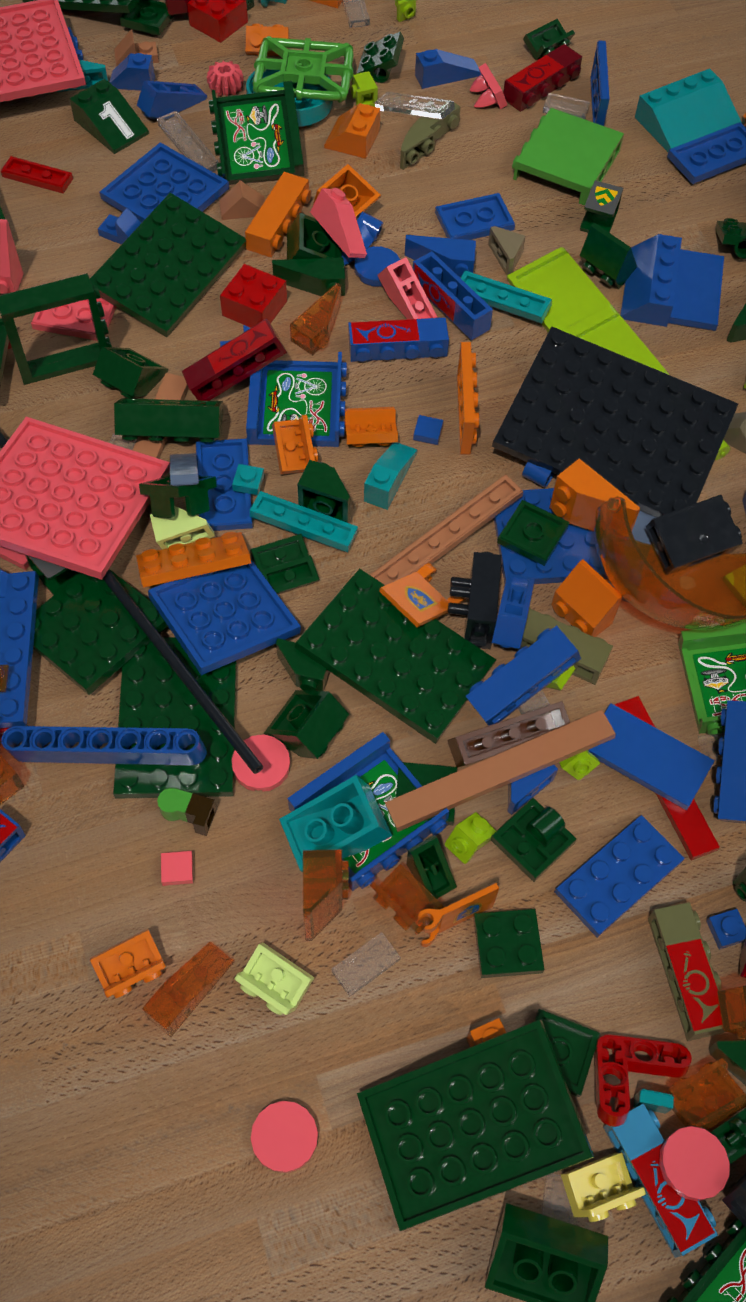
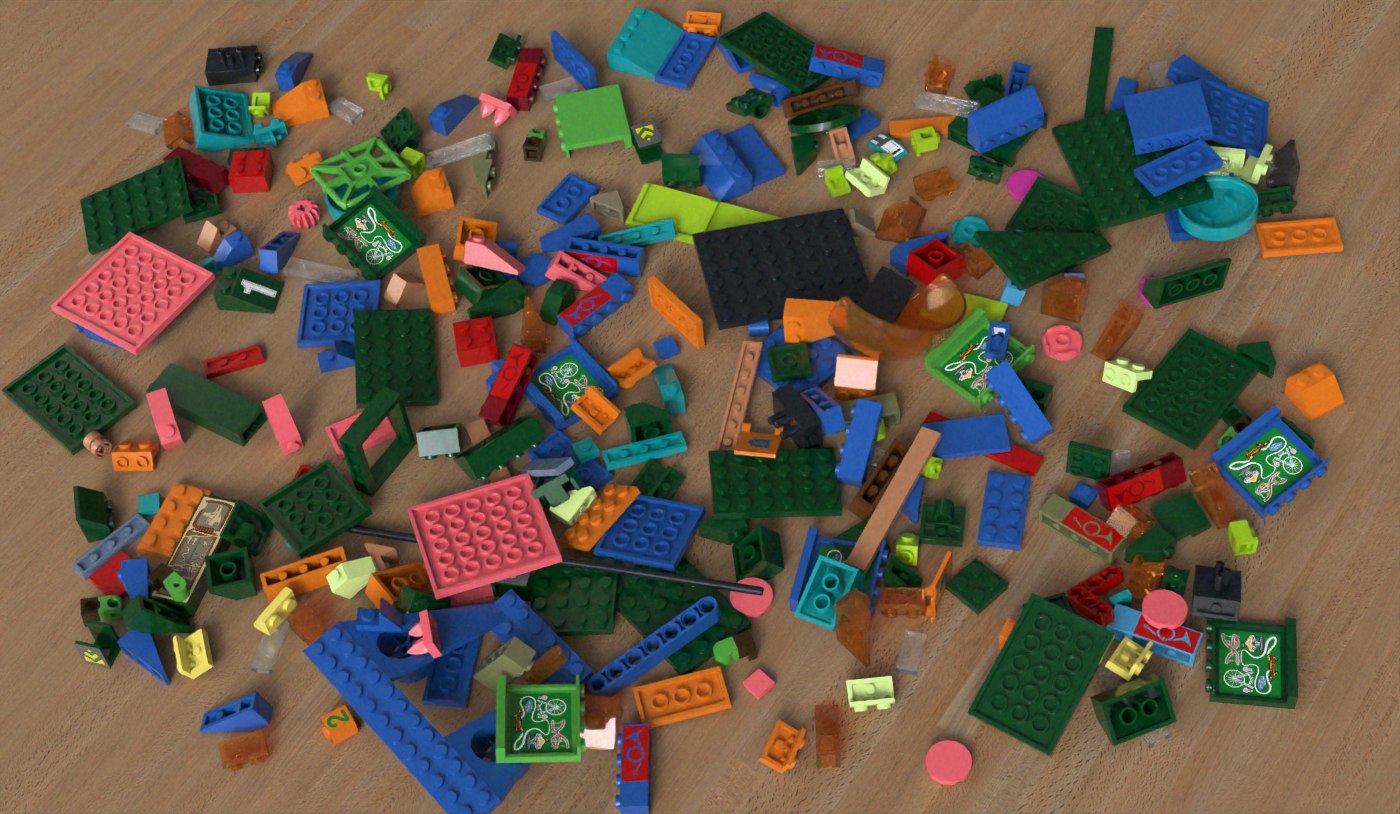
camera: 30 degrees left, 10 degrees down
none -> dark brown leg [523,129,547,162]
none -> dark green slope [538,278,576,326]
none -> orange plate [632,666,731,729]

